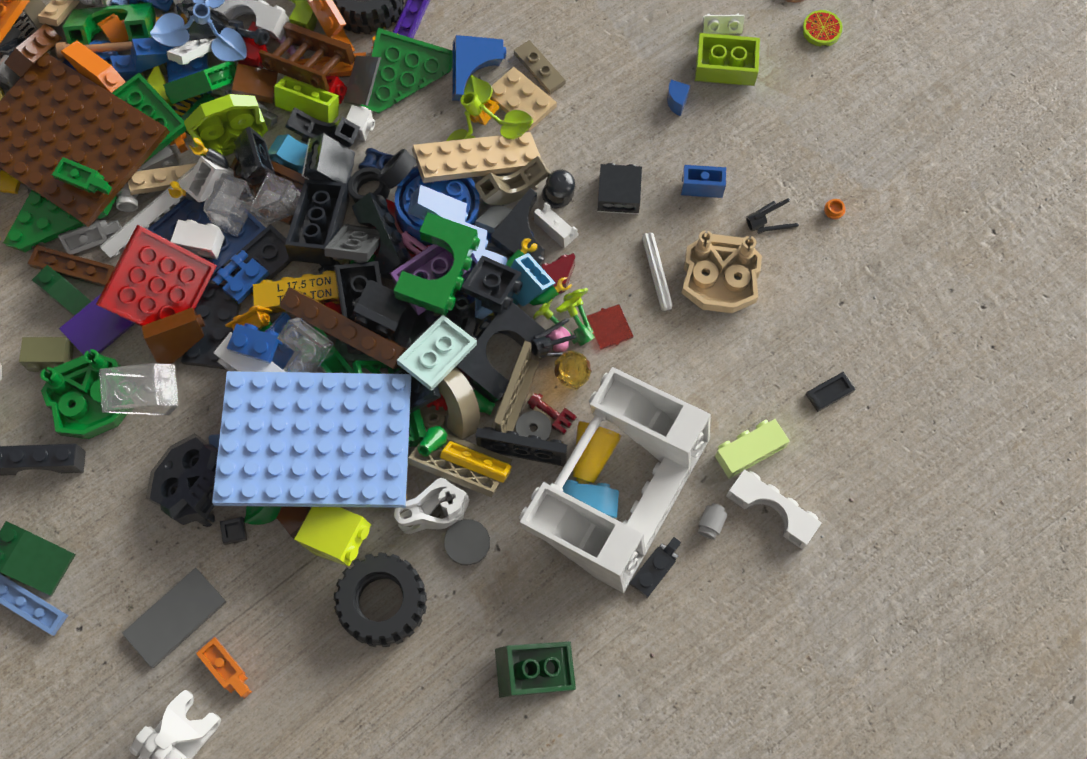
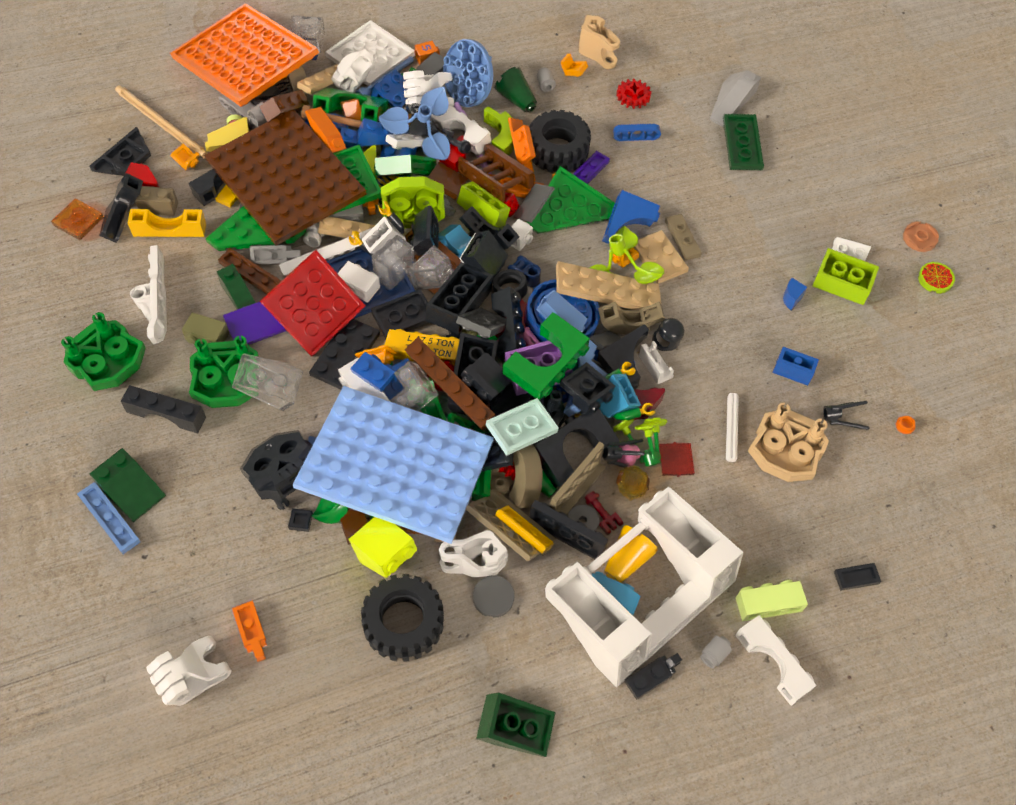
camera: 15 degrees right, 10 degrees down
green hinge [52,157,112,195] -> none
dark grey tile [122,567,227,668] -> none
reddish brown slope [141,307,205,371] -> none
blue plate [212,250,270,304] -> none
black tyre [377,149,416,189] -> none
green cone [417,426,447,457] -> none
black piece [597,163,642,214] -> none

